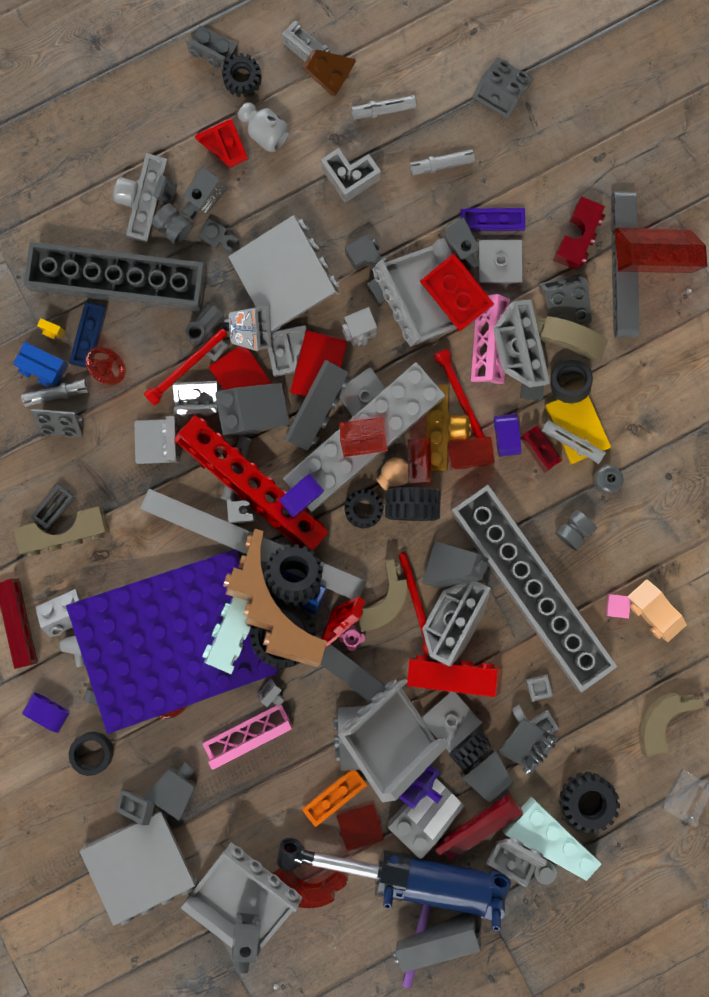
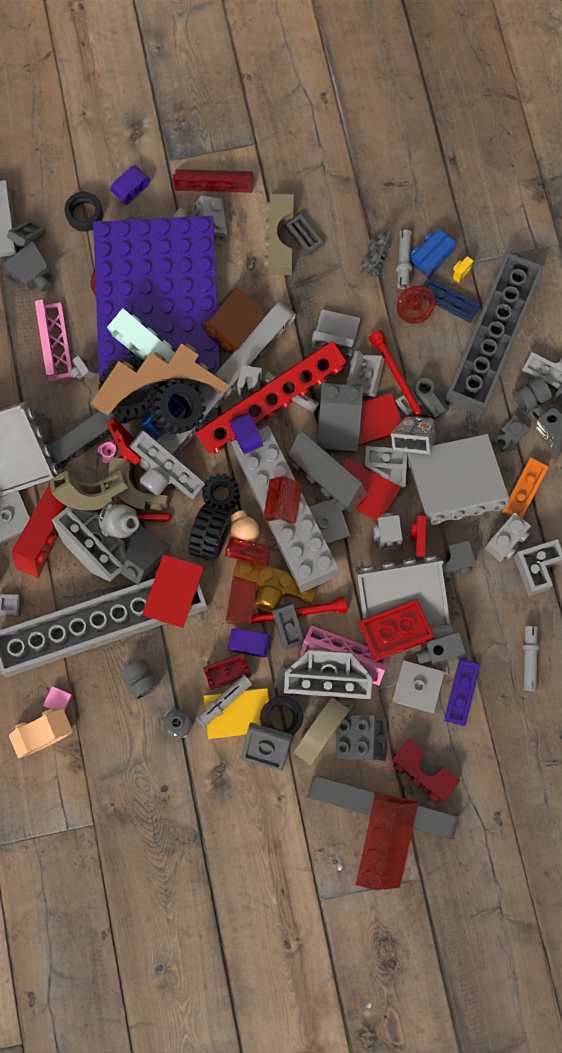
camera: 115 degrees right, 10 degrees down
none -> dark tan arch [49,470,128,510]
none -> light grey piece [99,504,139,538]
none -> light grey plate [129,431,205,500]
none -> red tile [142,554,204,629]
none -> reddish brown brick [202,287,266,353]
none -> dark grey tile [241,722,292,771]
none -> dark grey plate [271,602,304,650]
none -> red wing [410,516,426,557]
none -> light grey brick [485,513,531,562]
none -> orange plate [502,457,549,518]

